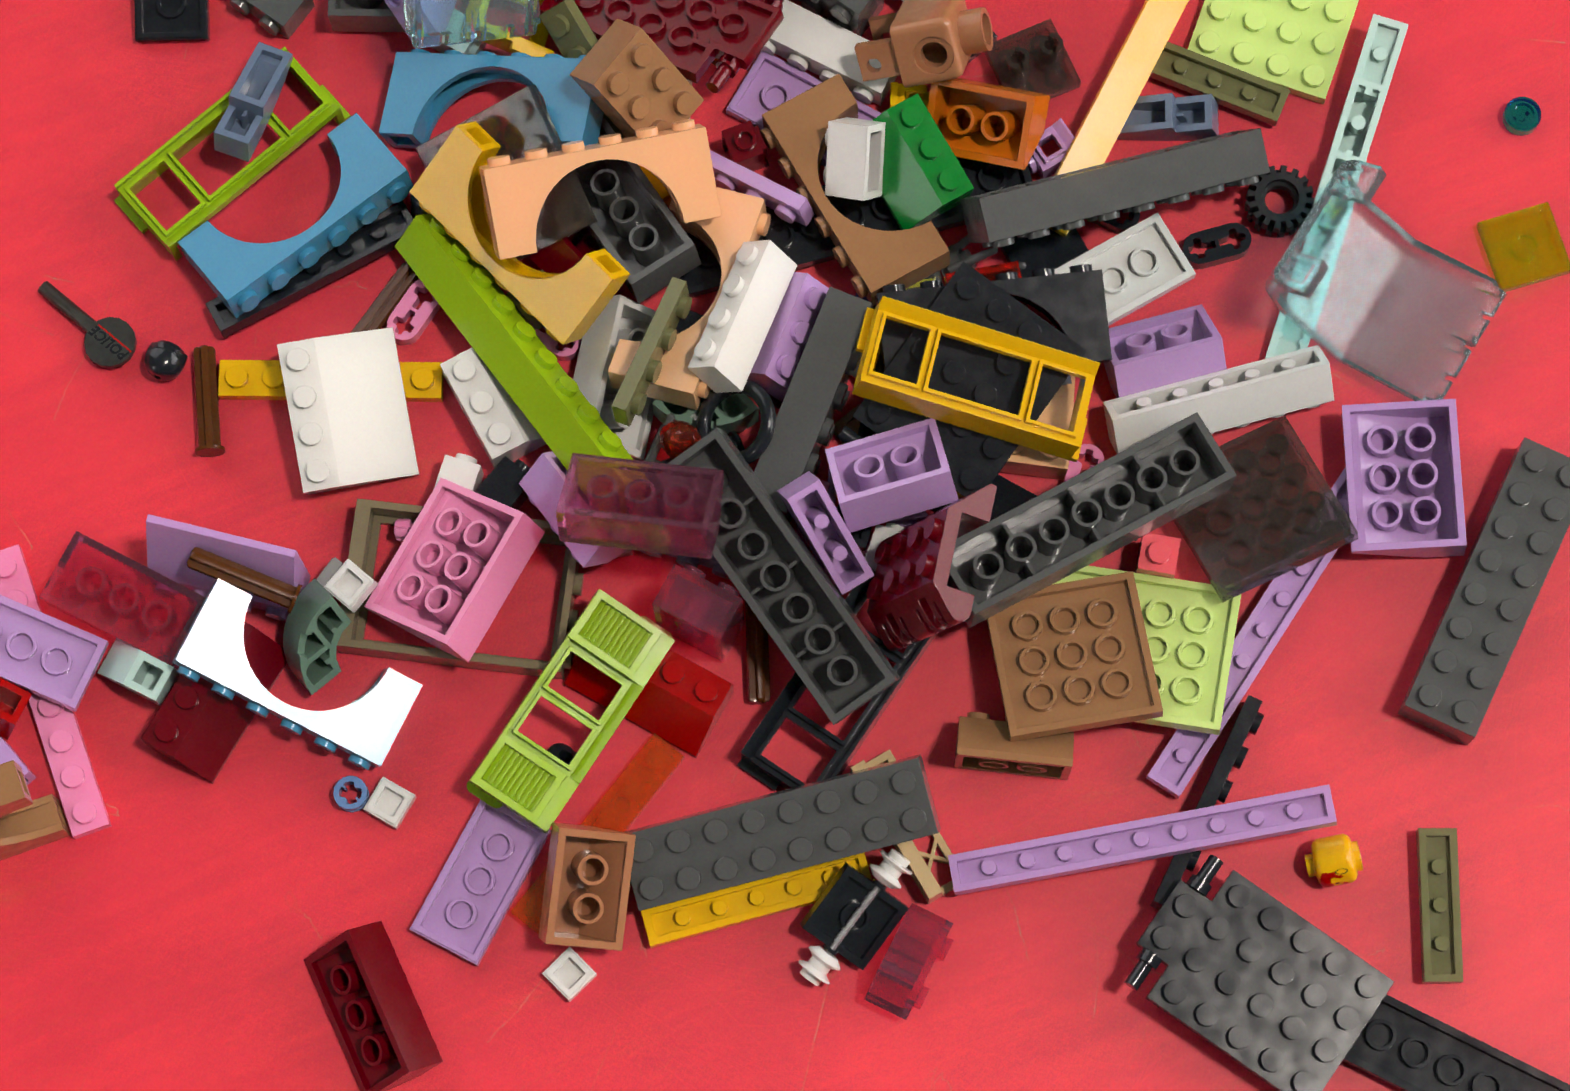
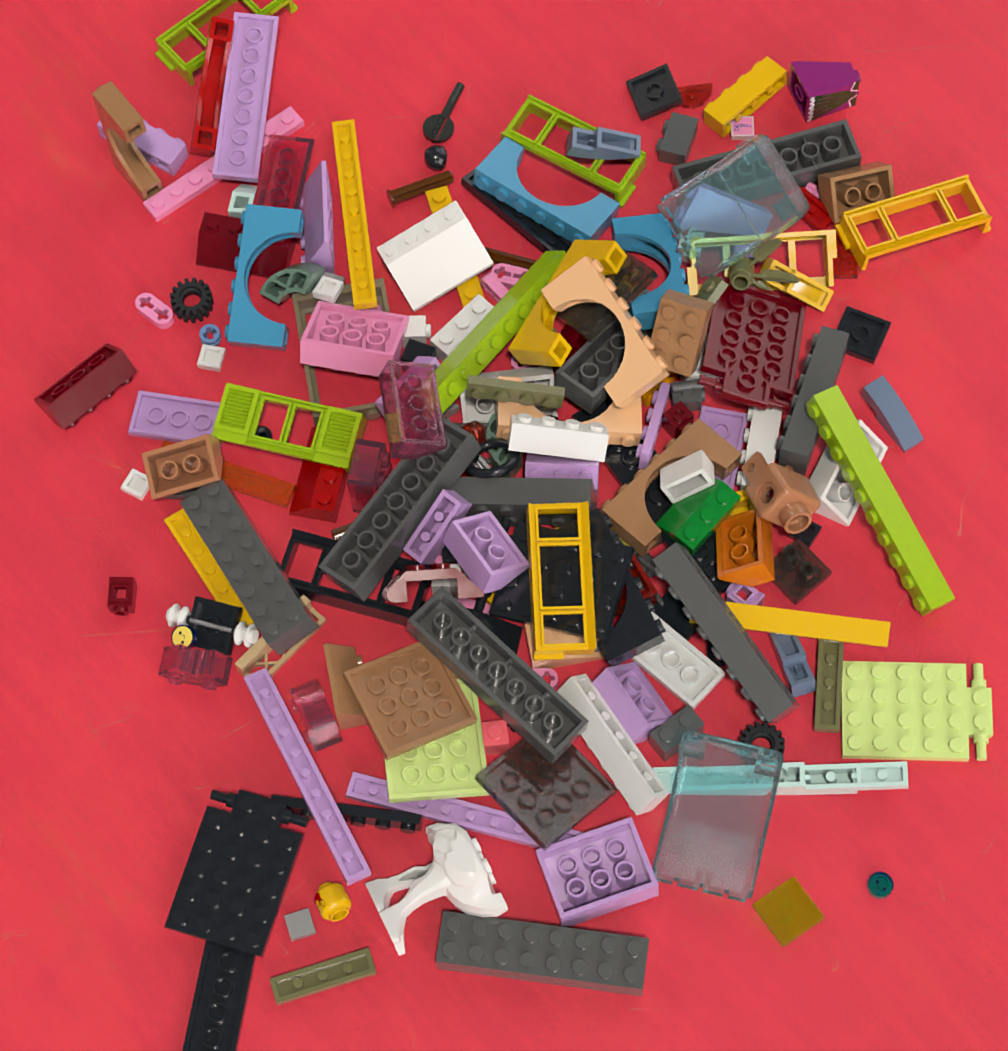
camera: 75 degrees right, 10 degrees down
reddish brown axle [187,547,302,614] -> none
black beam [1182,223,1251,269] -> none
none -> dark red window [107,577,137,616]
none -> bright pink beam [135,293,175,329]
none -> black tyre [170,278,214,323]
none -> light yellow tile [171,625,197,650]
none -> light grey tile [284,908,316,942]
none -> clear pink brick [288,679,343,752]
none -> yellow plate [332,119,378,310]
none -> white animal [365,822,508,956]
none -> bright pink beam [479,272,509,303]
none -> dark grey brick [649,704,704,762]
none -> dark grey brick [669,379,705,412]

